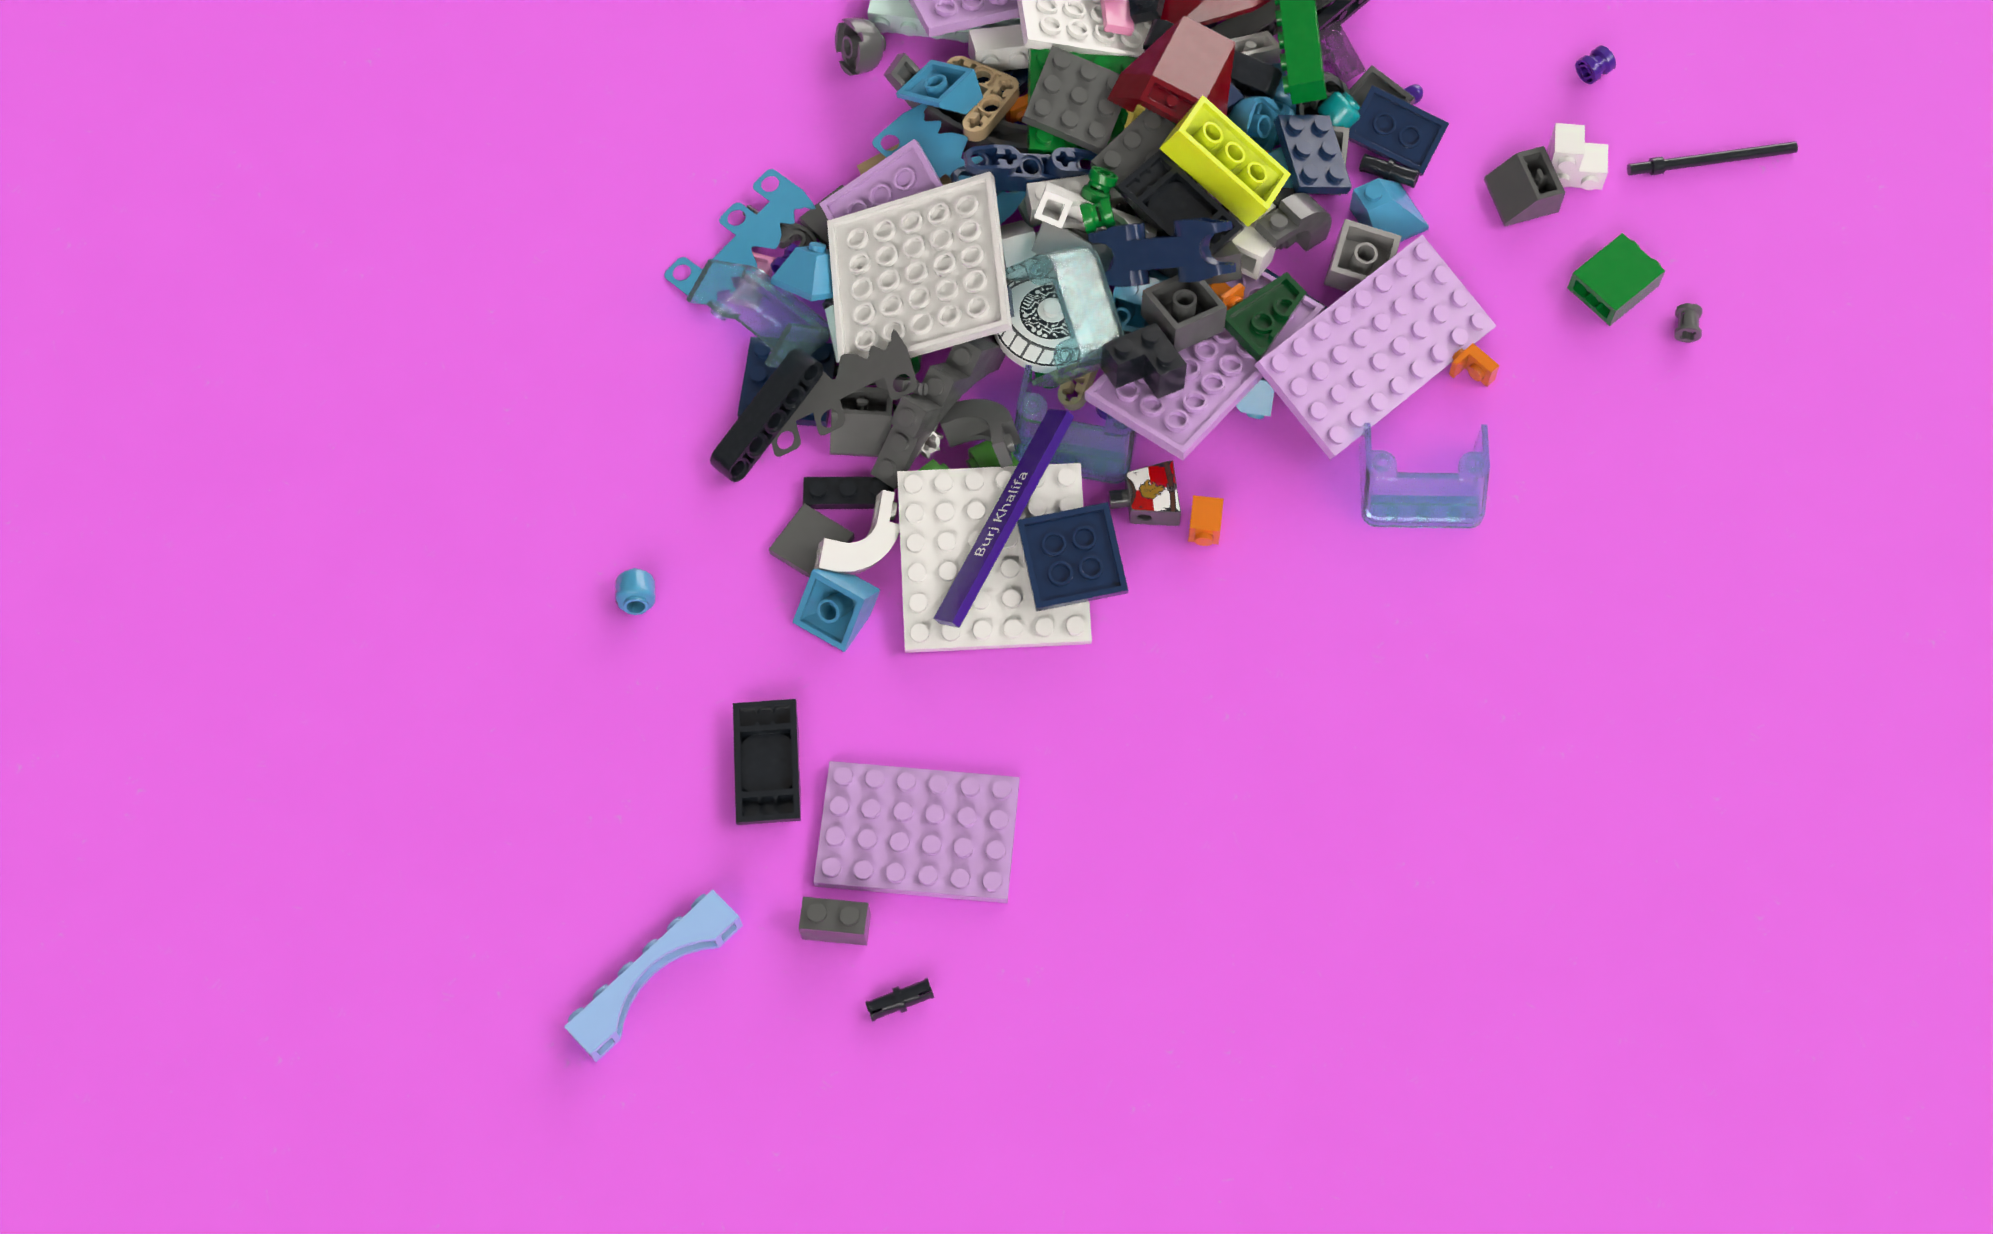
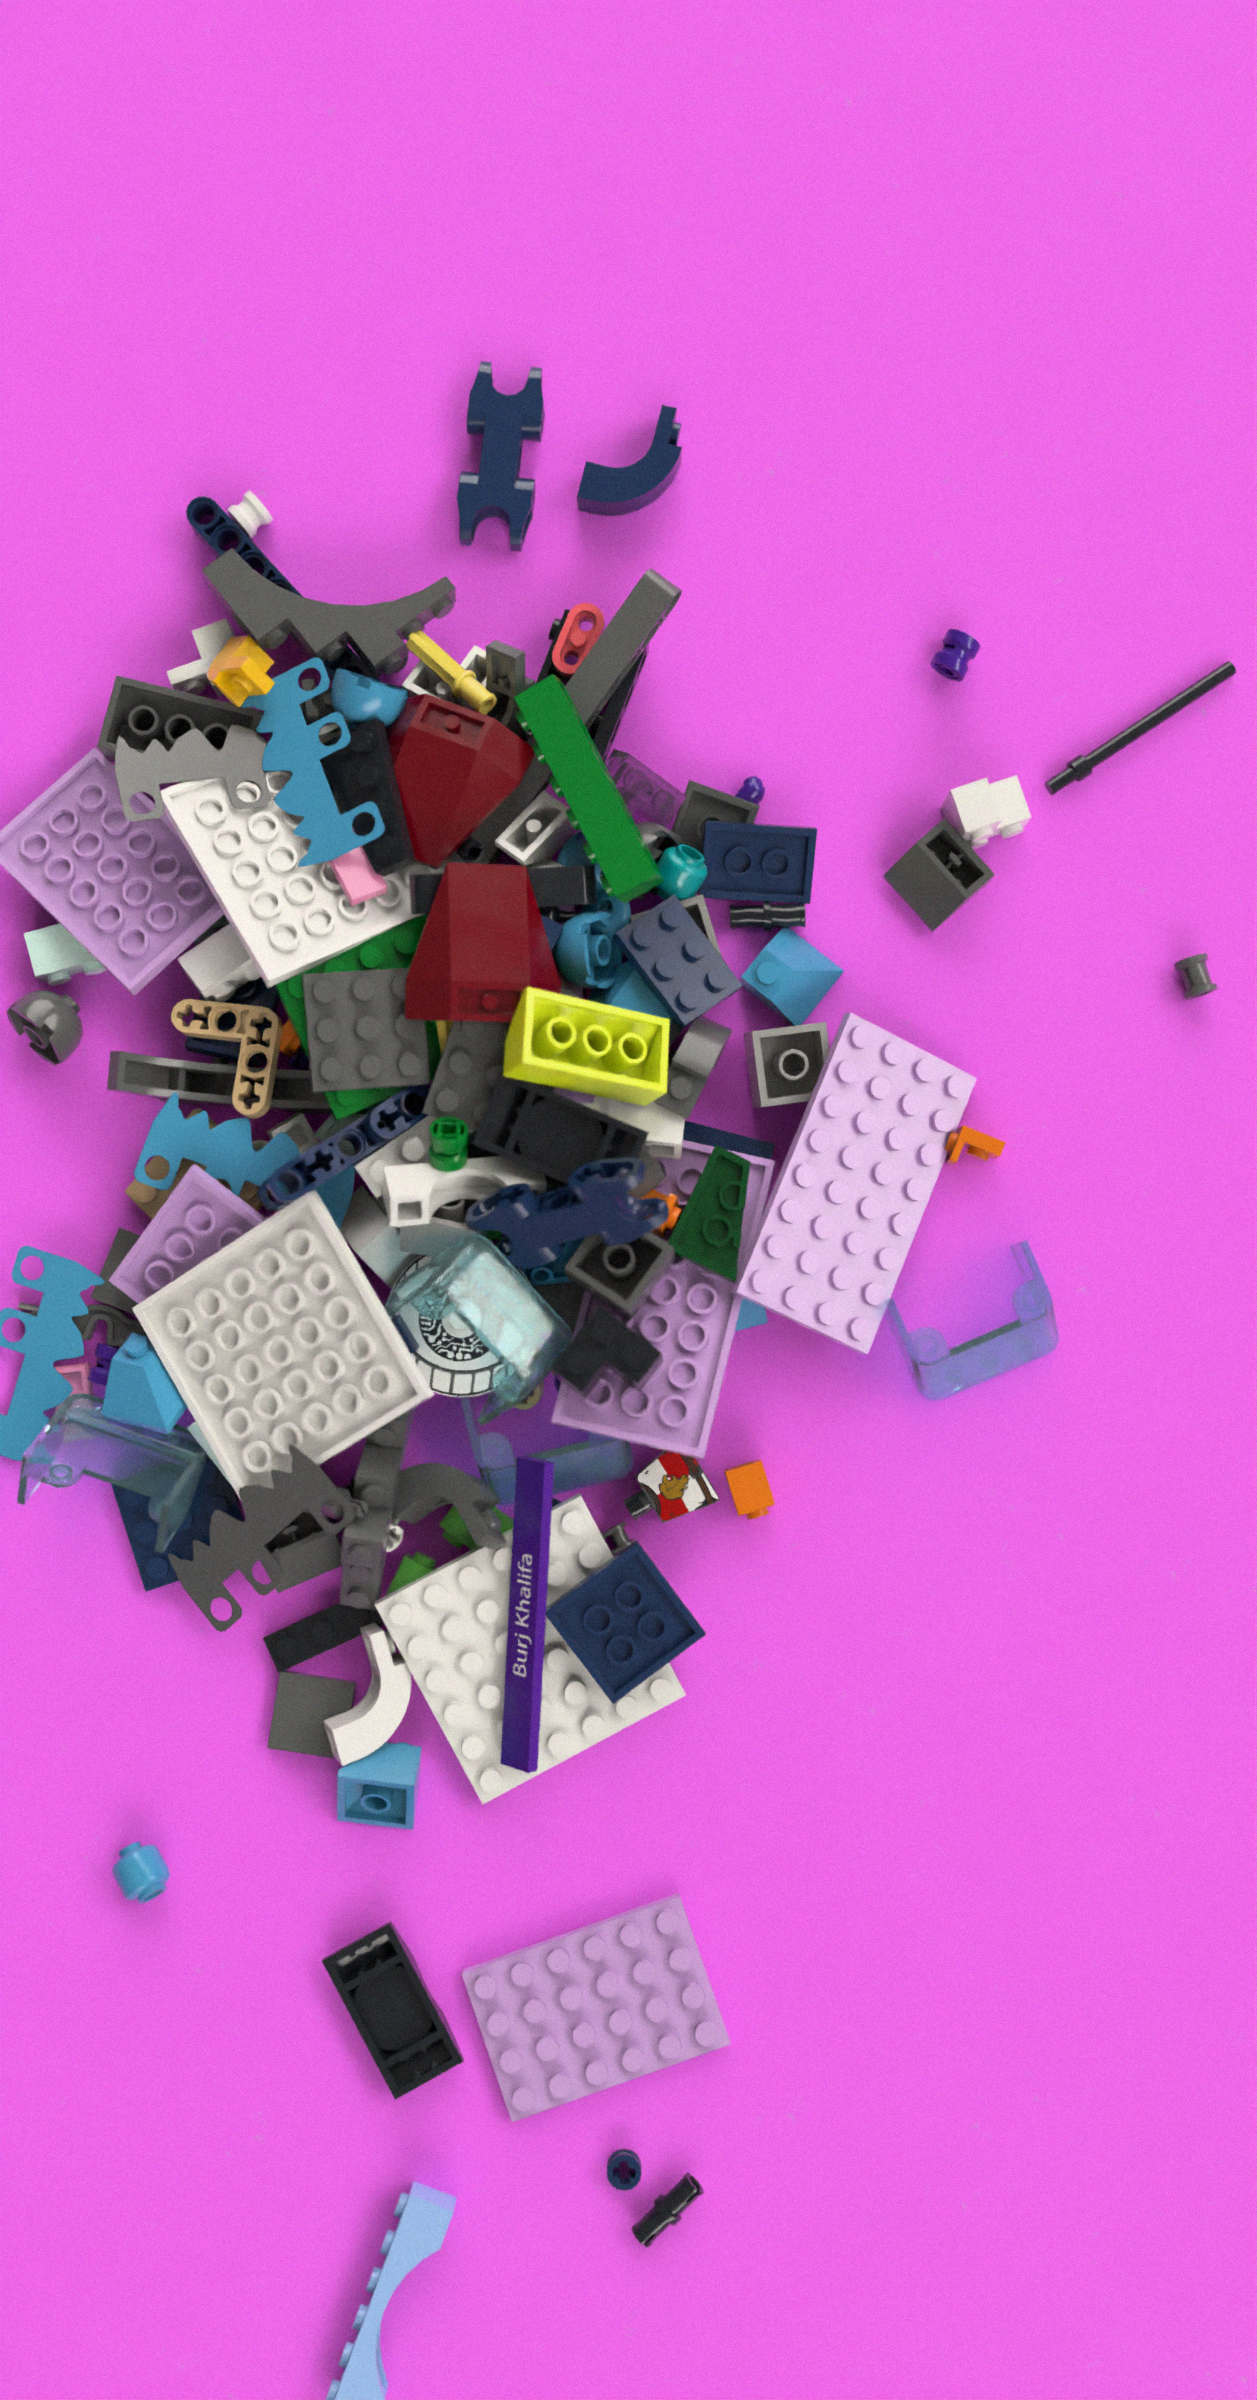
camera: 25 degrees left, 20 degrees up
black beam [710,348,823,482] -> none
dark grey brick [799,897,871,946] -> none
dark azure slope [896,60,983,114] -> none
green wheel [1080,197,1116,234] -> none
green brick [1567,233,1665,326] -> none
none -> dark blue bush [607,2148,642,2191]

